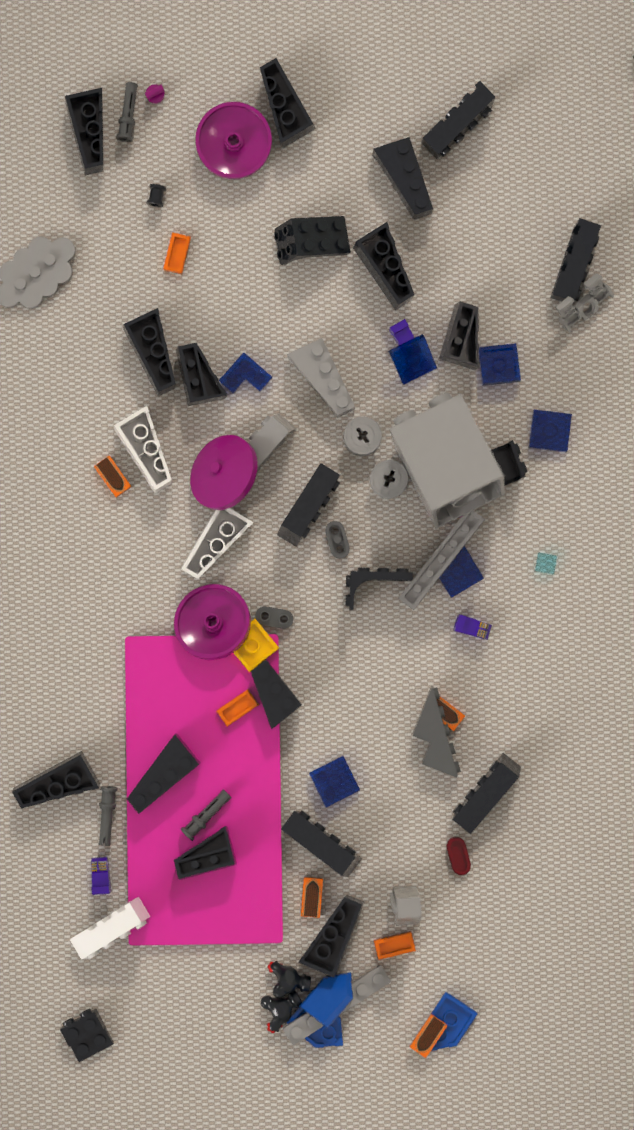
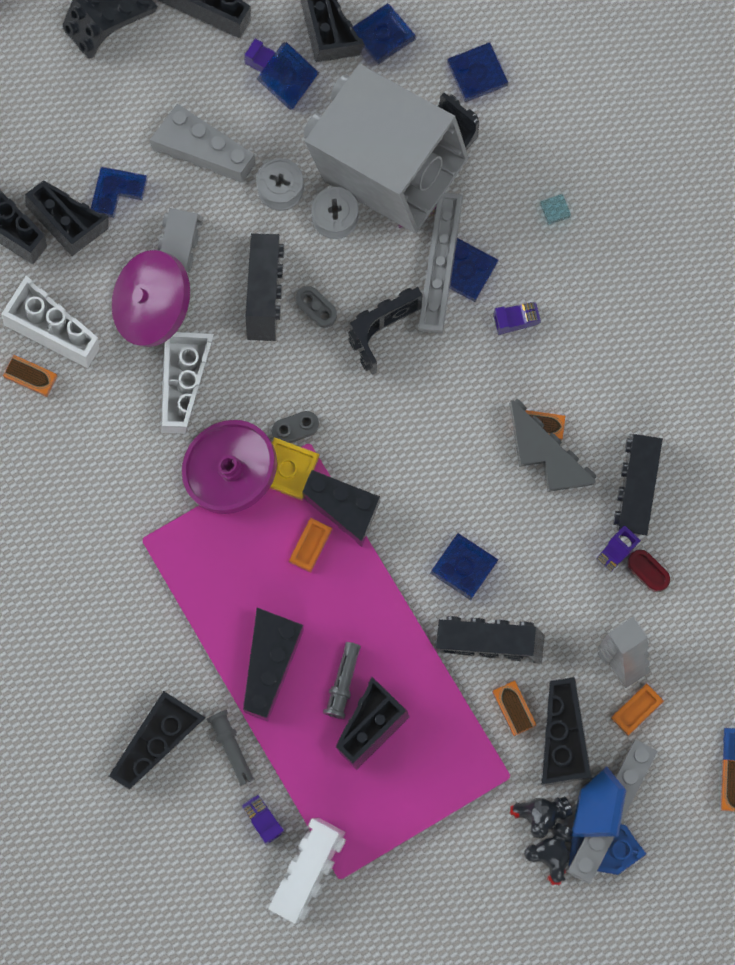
camera: 30 degrees left, 10 degrees down
none -> dark purple leg [596,526,641,572]

